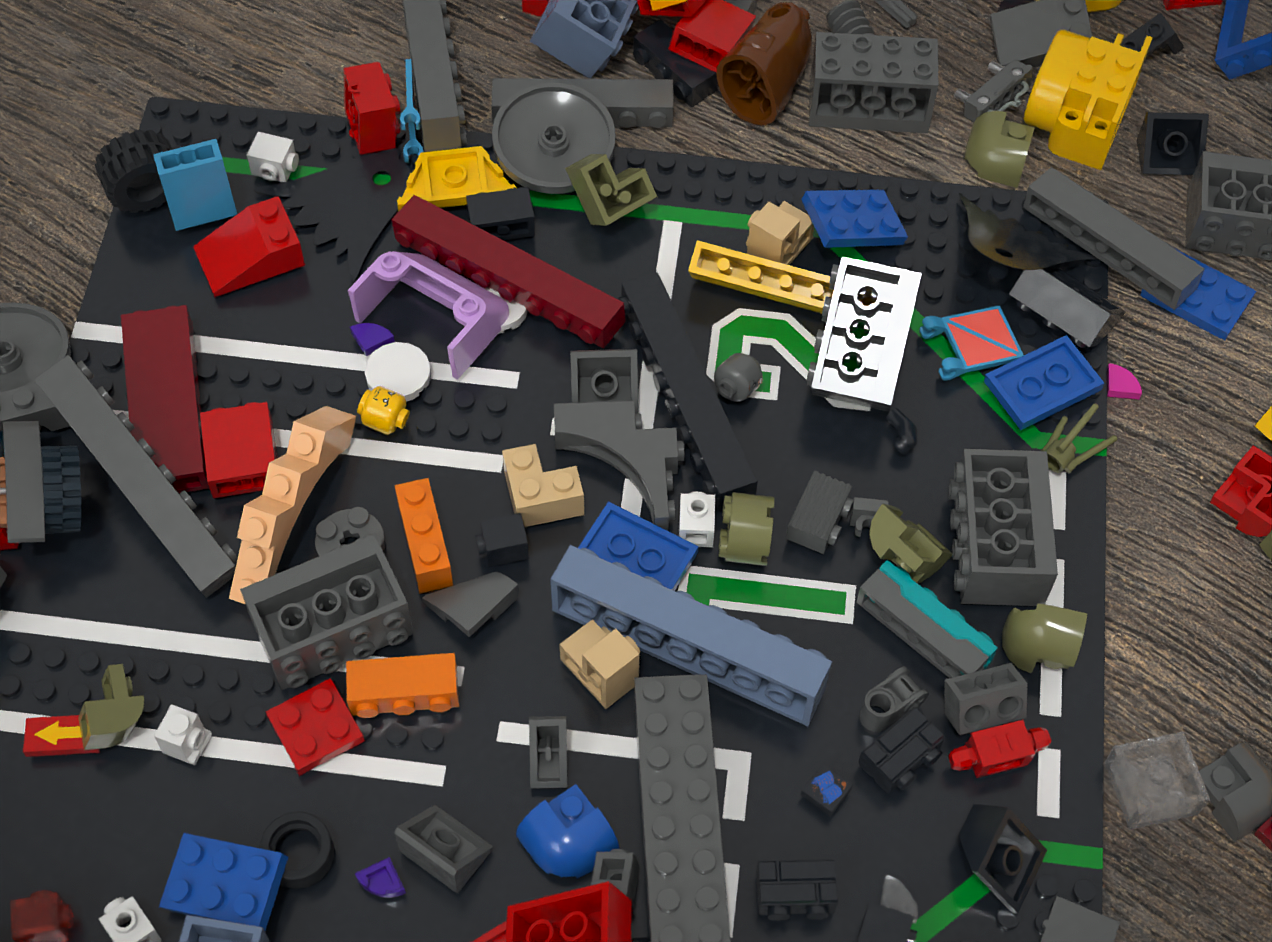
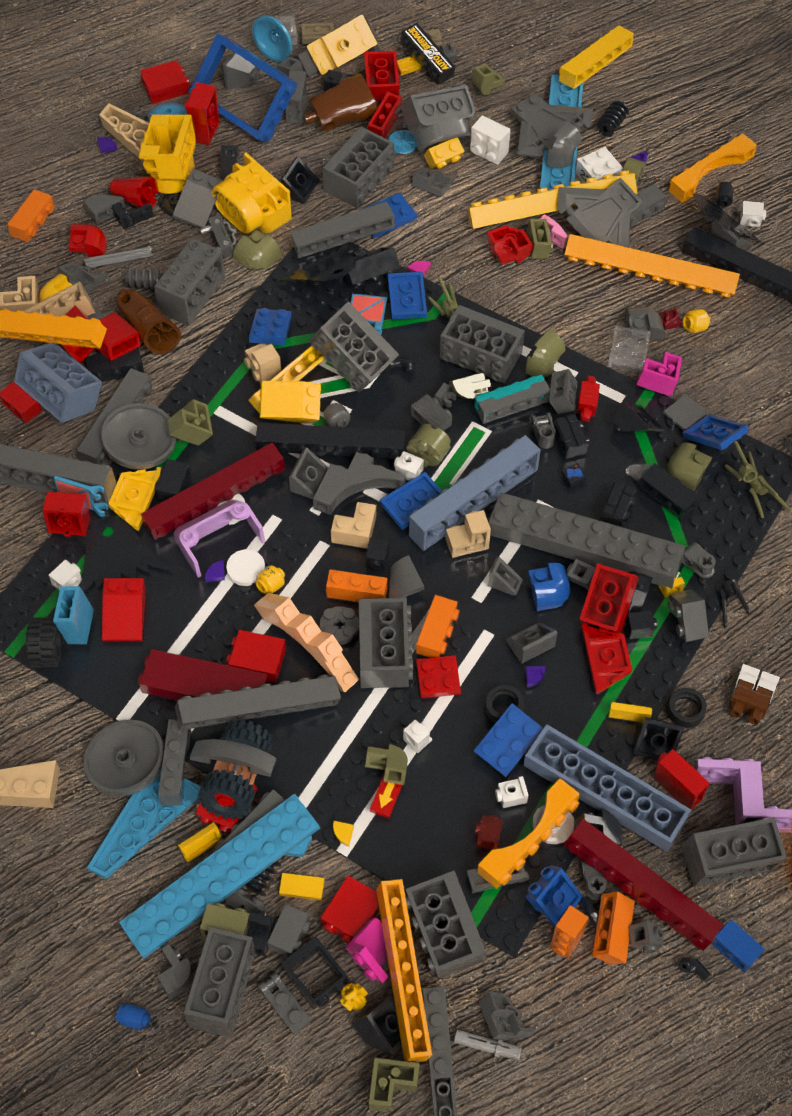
camera: 65 degrees left, 0 degrees up
none -> yellow slope [260,381,321,424]
none -> dark pink brick [636,352,682,396]

